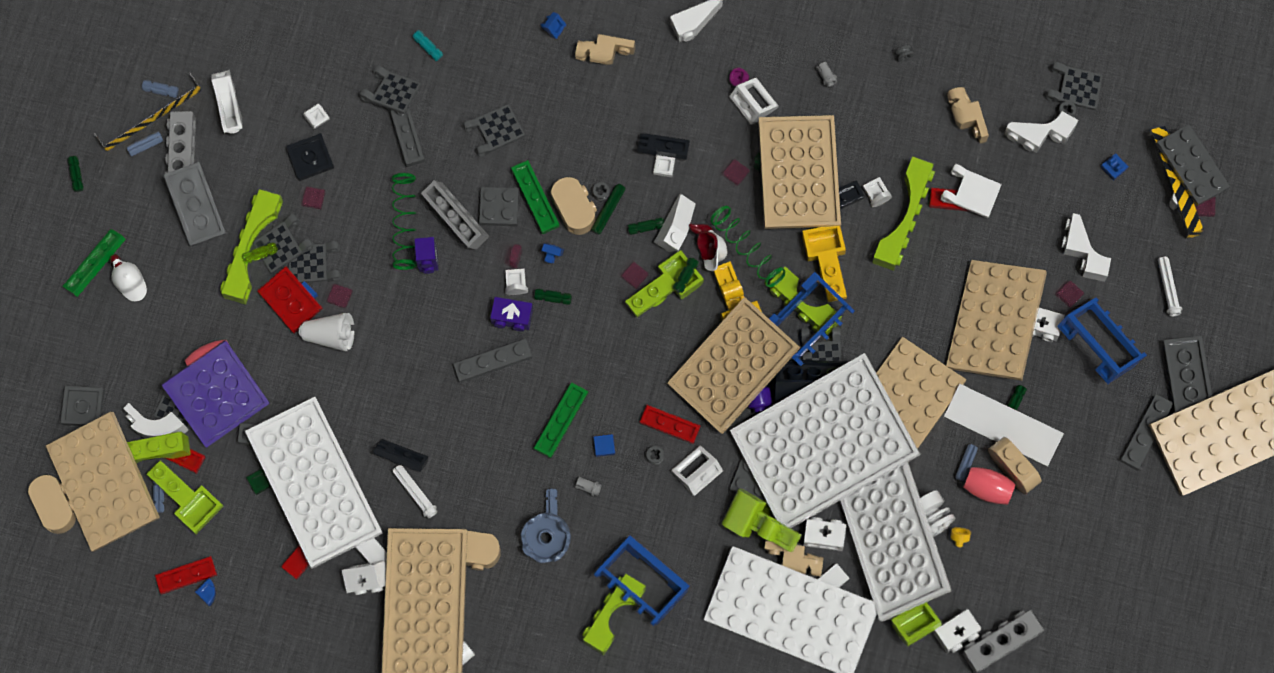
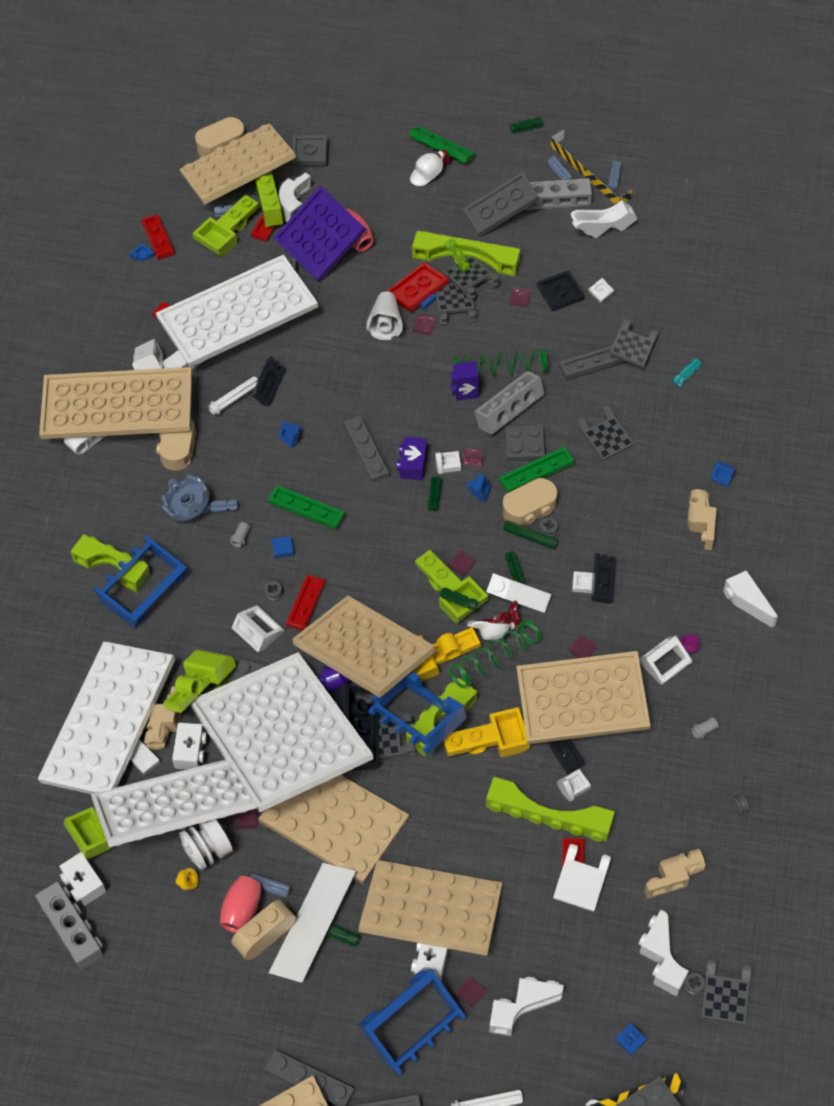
camera: 85 degrees right, 15 degrees down
none -> blue tile [279,421,302,448]

